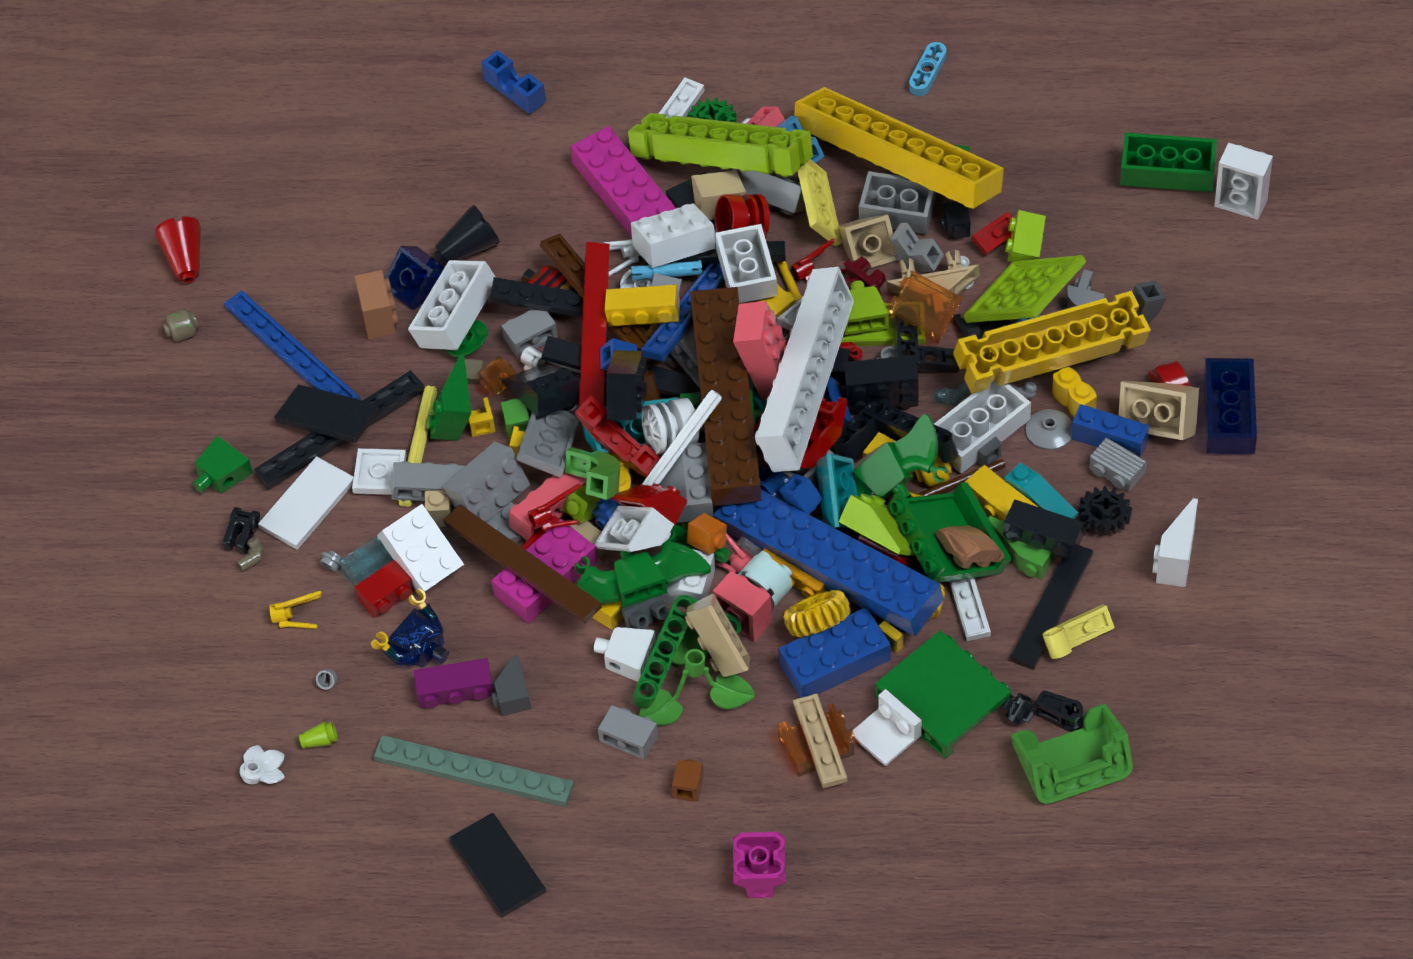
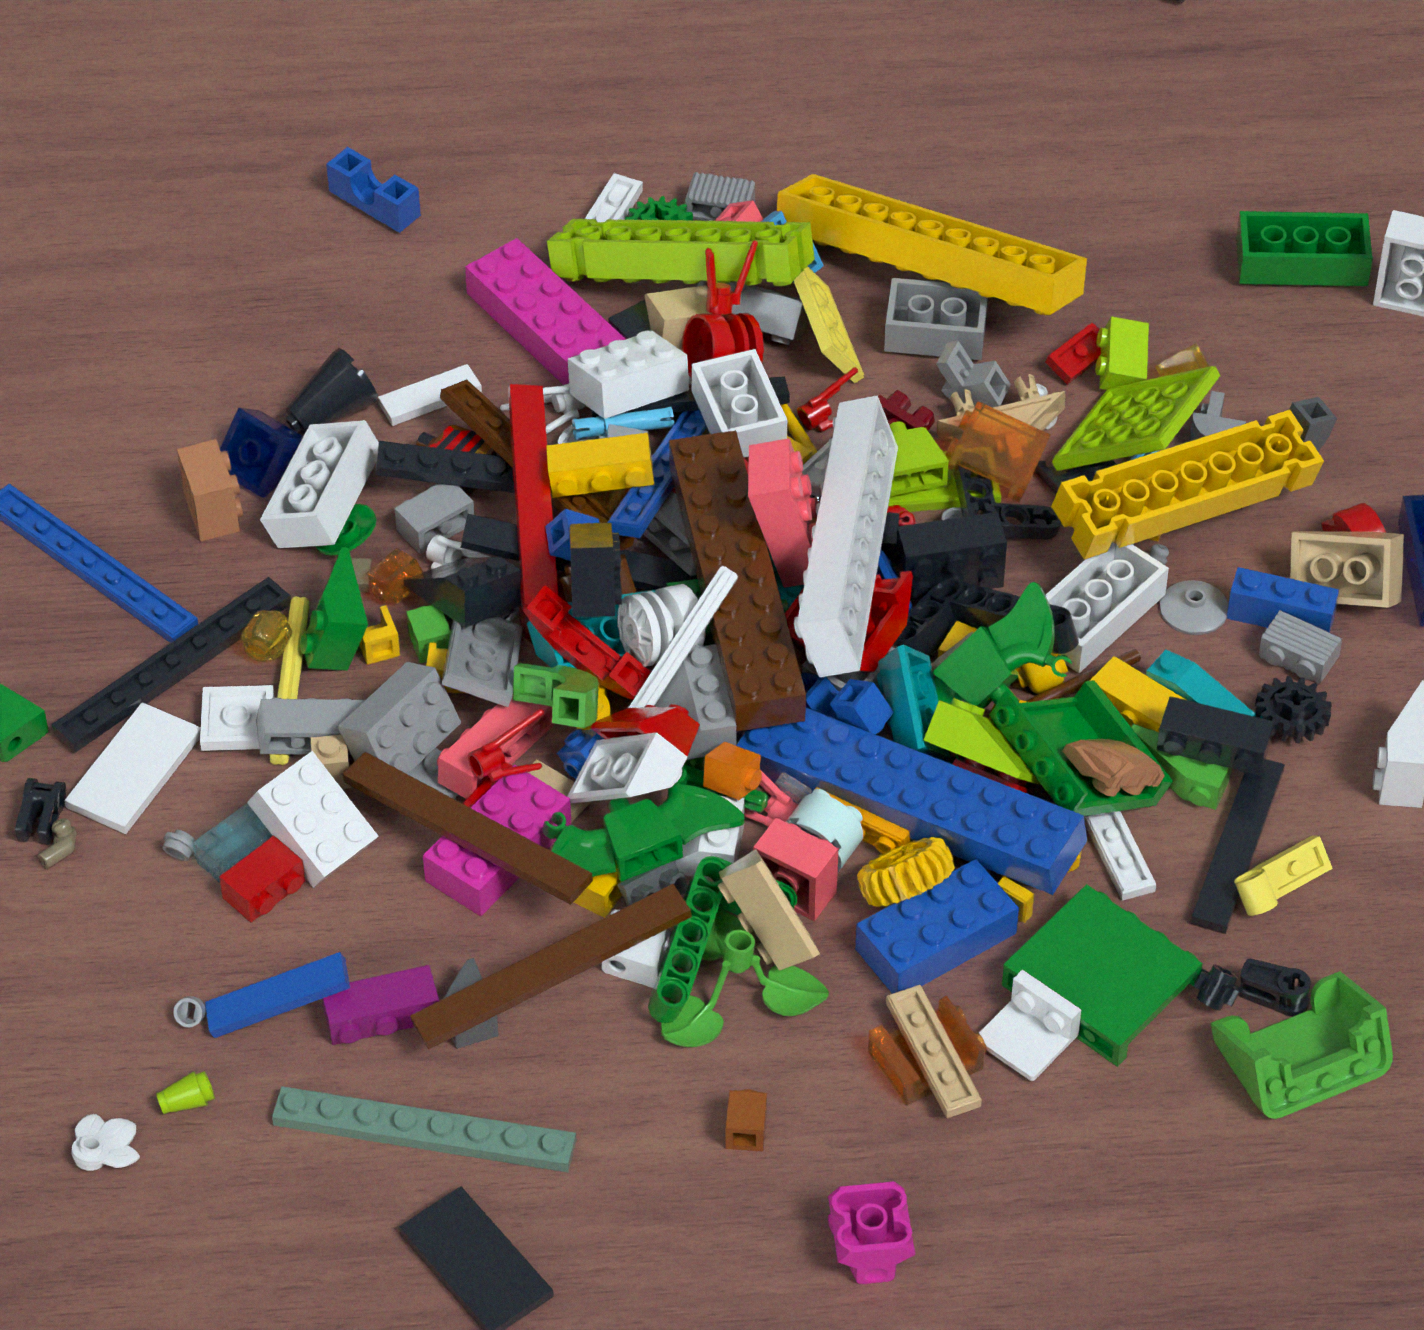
camera: 10 degrees left, 5 degrees down
yellow plant [269,591,322,629] -> none
black tile [274,384,380,443] -> none
clear blue torso [371,589,449,668] -> none
lime brick [562,485,602,523] -> none
light grey brick [598,705,658,760] -> none
tan slope [838,214,898,268] -> none
medium azure beam [909,42,946,96] -> none
clear light blue arm [935,382,970,405] -> none
black brick [940,202,971,239] -> none
dark grey tile [978,437,1001,467] -> none
yellow brick [1052,366,1097,418] -> none
none -> blue tile [205,952,350,1038]
none -> clear yellow head [241,610,293,662]
none -> white tile [378,364,482,426]
none -> reddish brown tile [410,884,692,1050]
none -> light grey brick [685,172,755,221]
none -> red plant [705,241,758,315]
none -> clear yellow panel [1155,343,1209,377]

